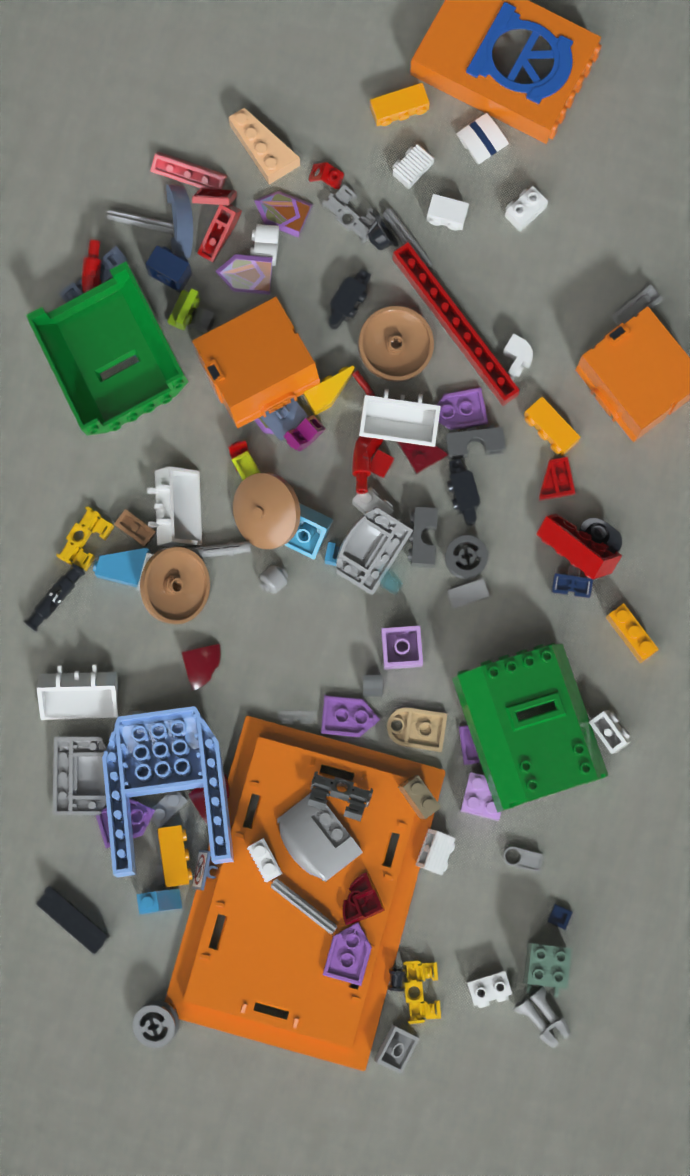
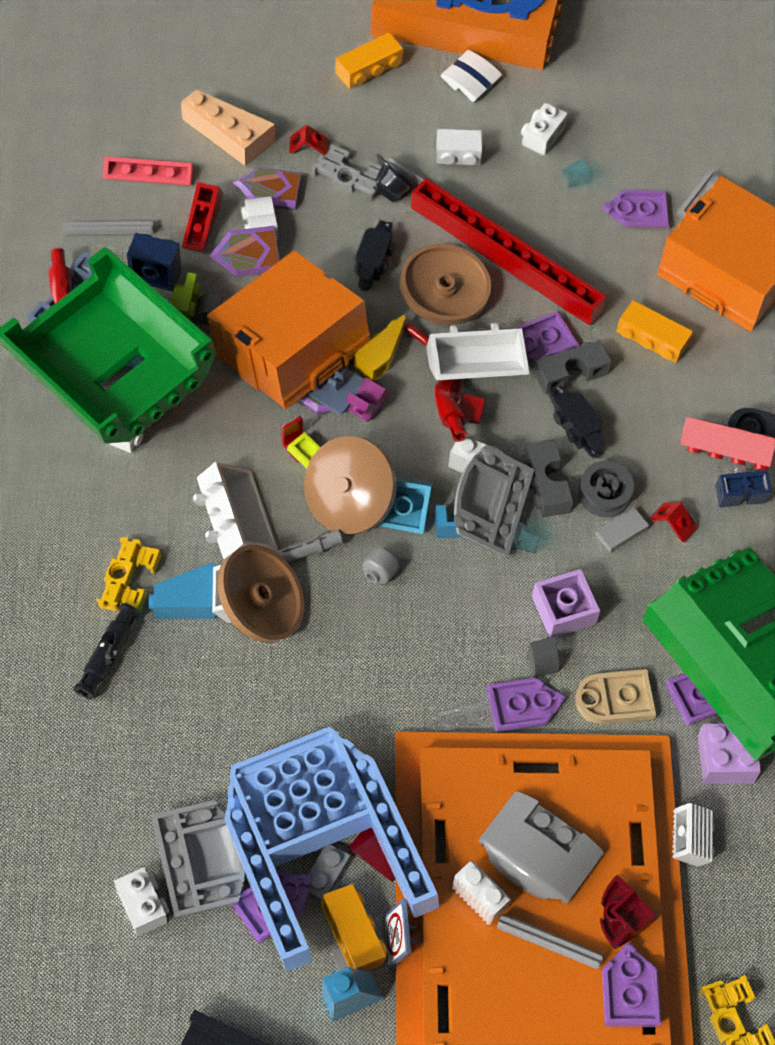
camera: 20 degrees left, 20 degrees down
white piece [37,664,118,720] -> none
medium nougat plate [114,509,156,548] -> none
sand blue slope [166,184,193,258] -> none
dark red brick [181,644,221,691] -> none
red tile [192,188,237,205] -> none
dark grey piece [308,771,373,821] -> none
black bush [387,968,406,992] -> none
white brick [392,144,434,189] -> none
dark red wing [397,441,448,475] -> none
dark tan brick [398,775,441,819] -> none
white brick [503,333,533,380] -> none
red wing [538,457,575,501] -> none
none -> white brick [114,867,169,937]
none -> clear light blue slope [561,158,591,188]
none -> medium lavender tile [602,190,669,228]
none -> red bracket [650,502,697,542]

